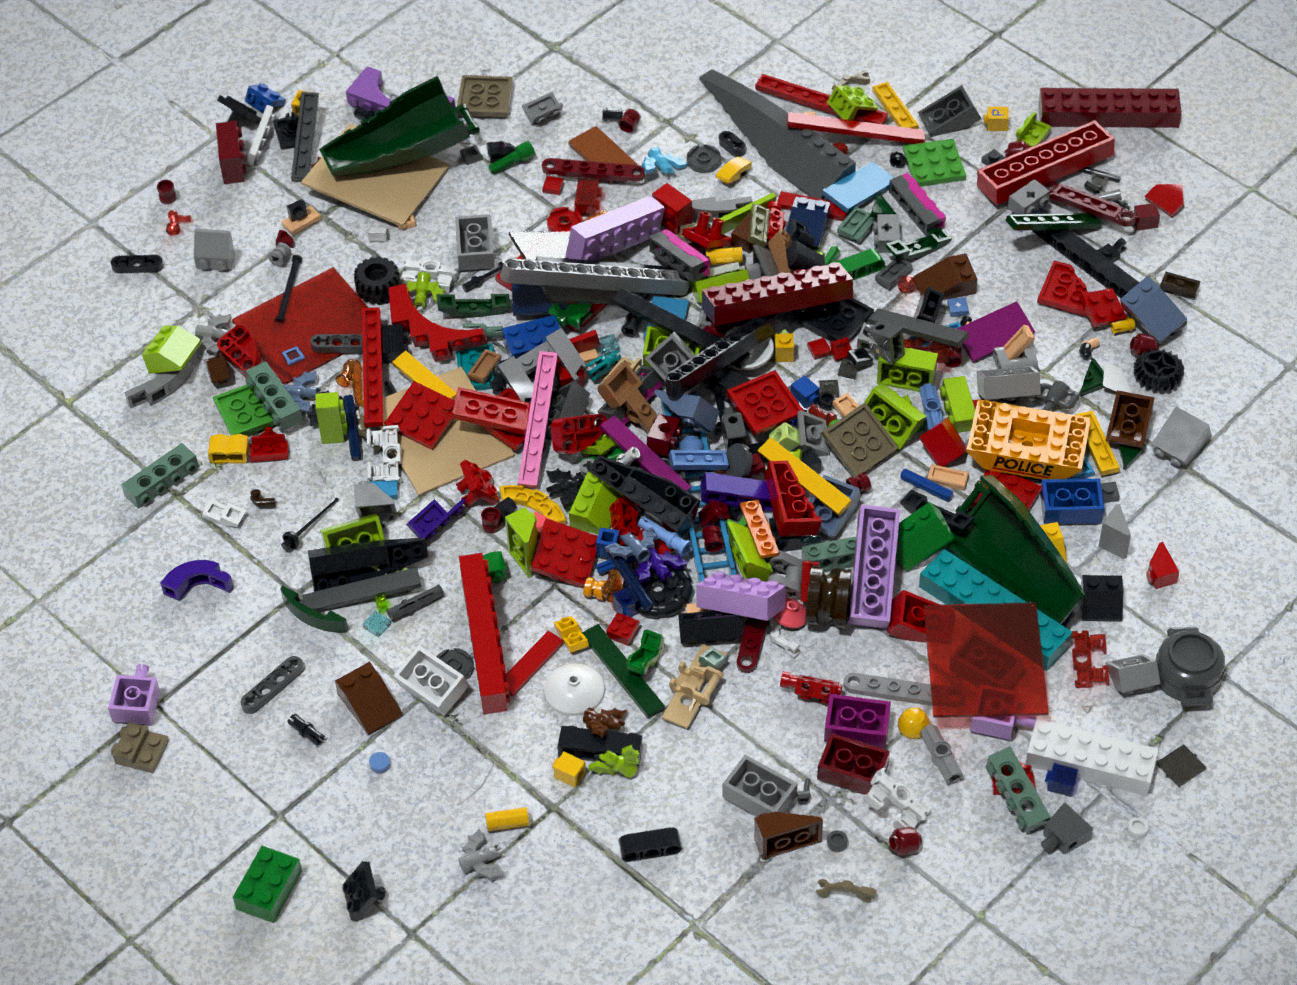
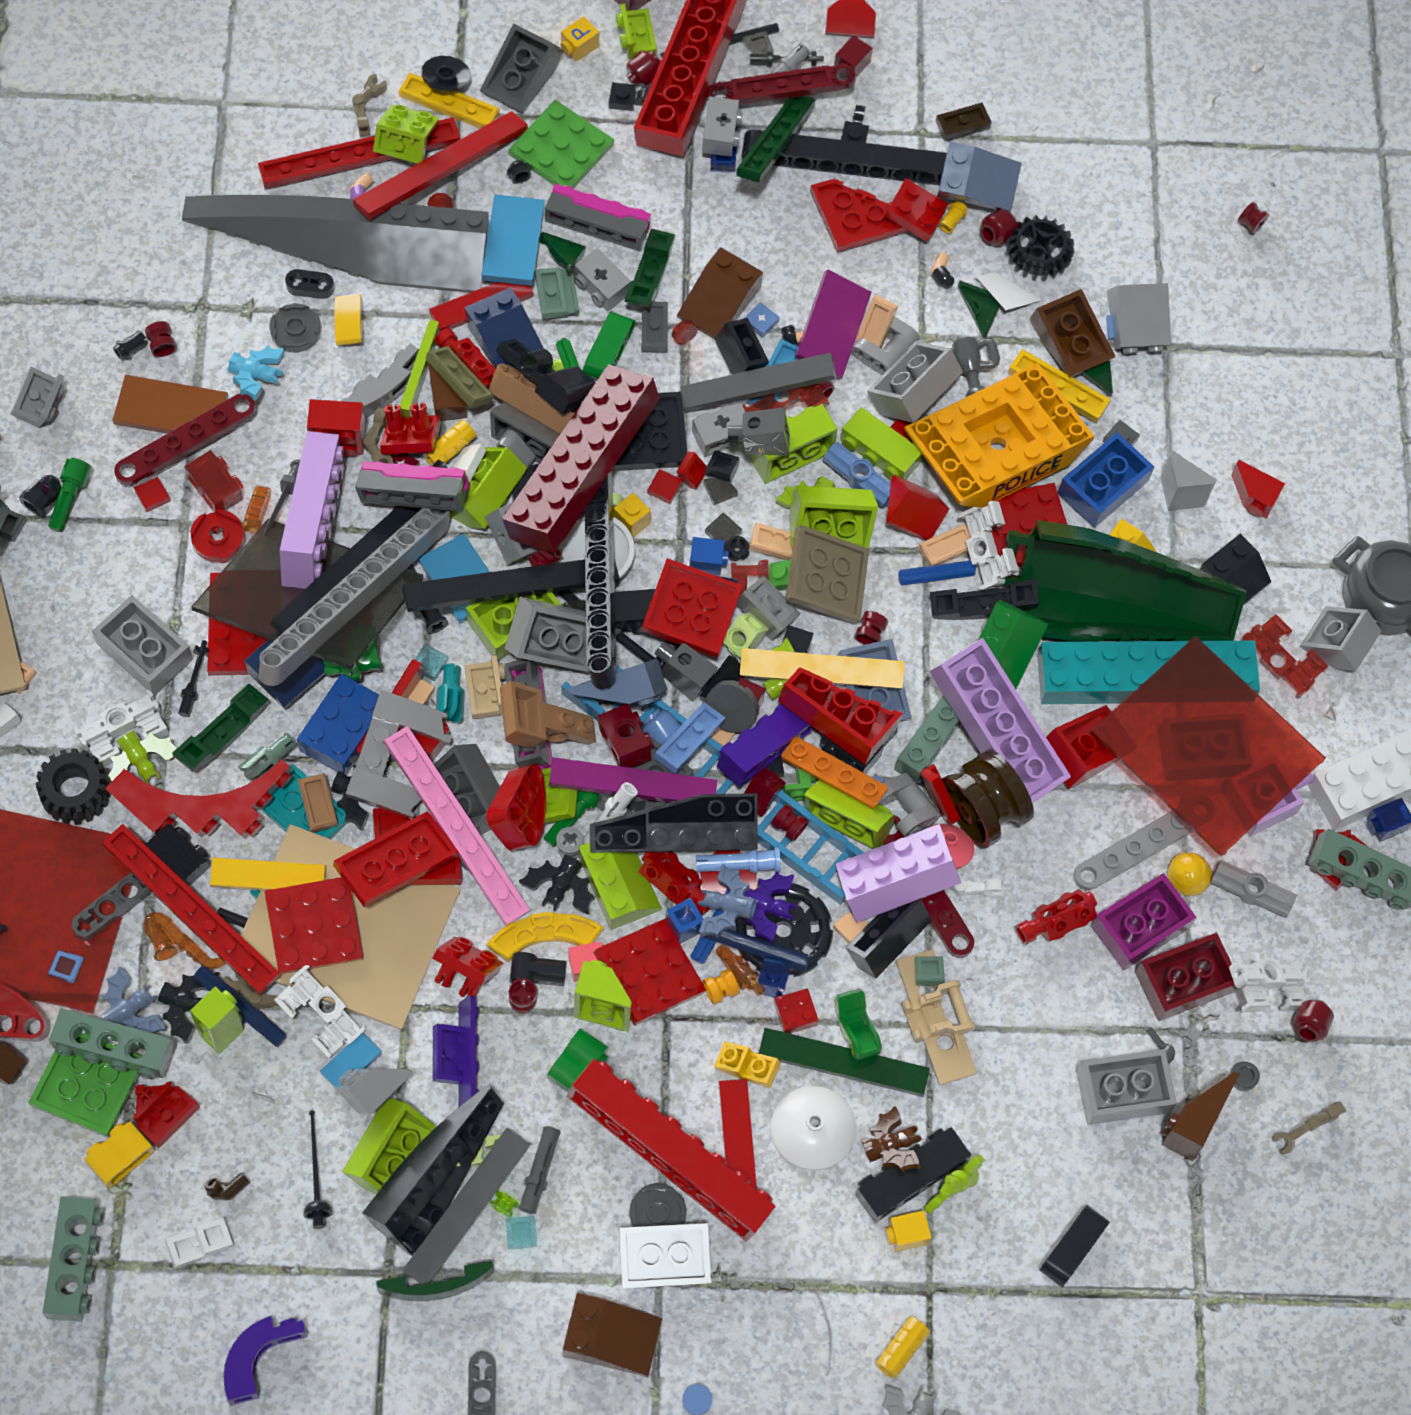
camera: 50 degrees left, 15 degrees up
none -> black dish [421,55,471,92]
none -> white piece [959,501,1019,590]

